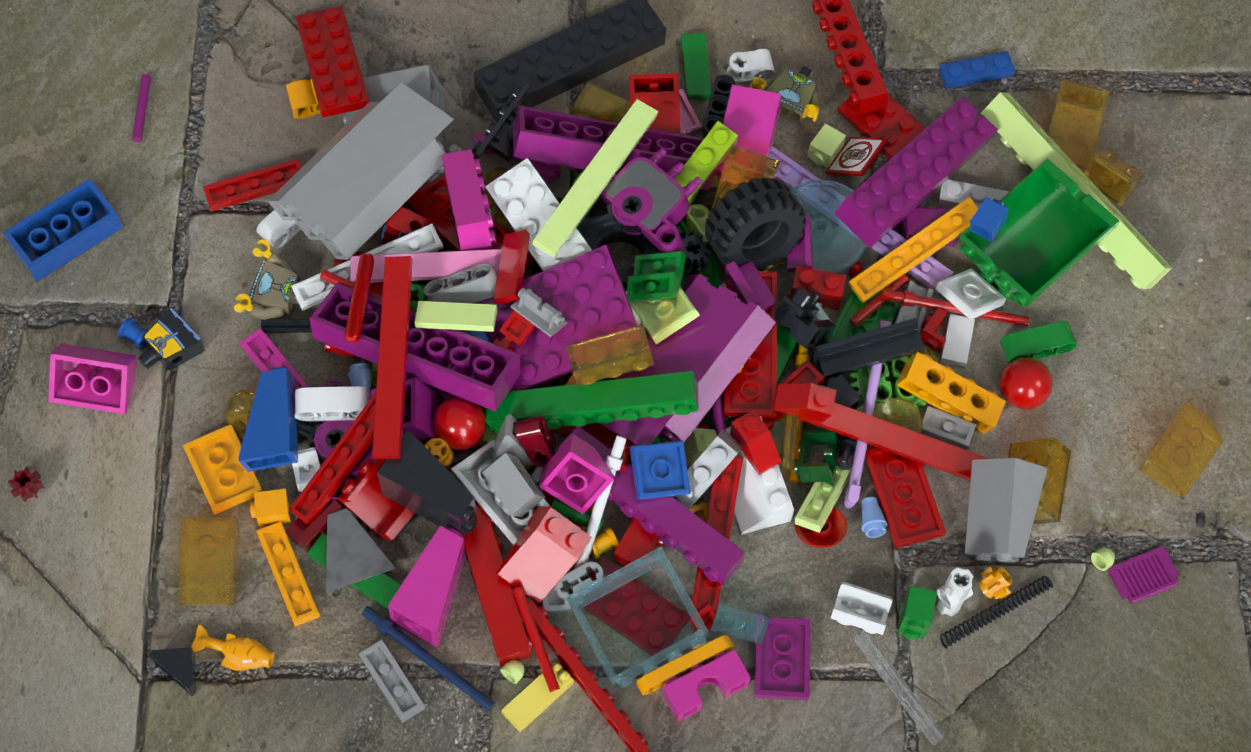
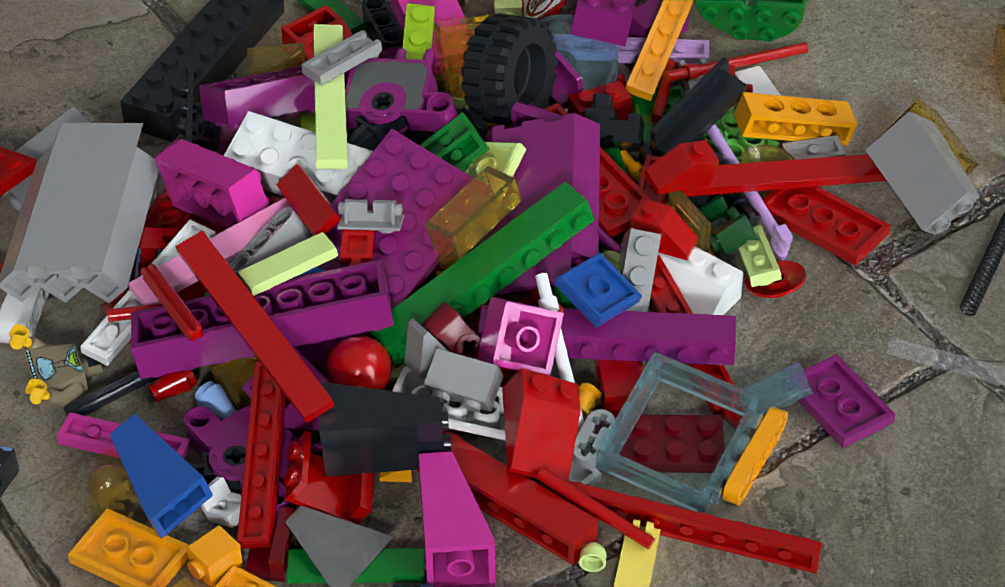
camera: 30 degrees left, 20 degrees down
white beam [294,386,370,421] -> none
dark pink arch [662,650,751,722] -> none
white bracket [831,582,893,635] -> none
light blue cone [861,497,888,538] -> none
green brick [897,586,937,640] -> none
white tile [935,268,1006,320] -> none
white piece [936,567,974,616] -> none
light orange gear [979,566,1013,599] -> none
red piece [999,357,1053,410] -> none
green beam [1000,321,1077,364] -> none
none -> light grey hinge [301,30,382,86]

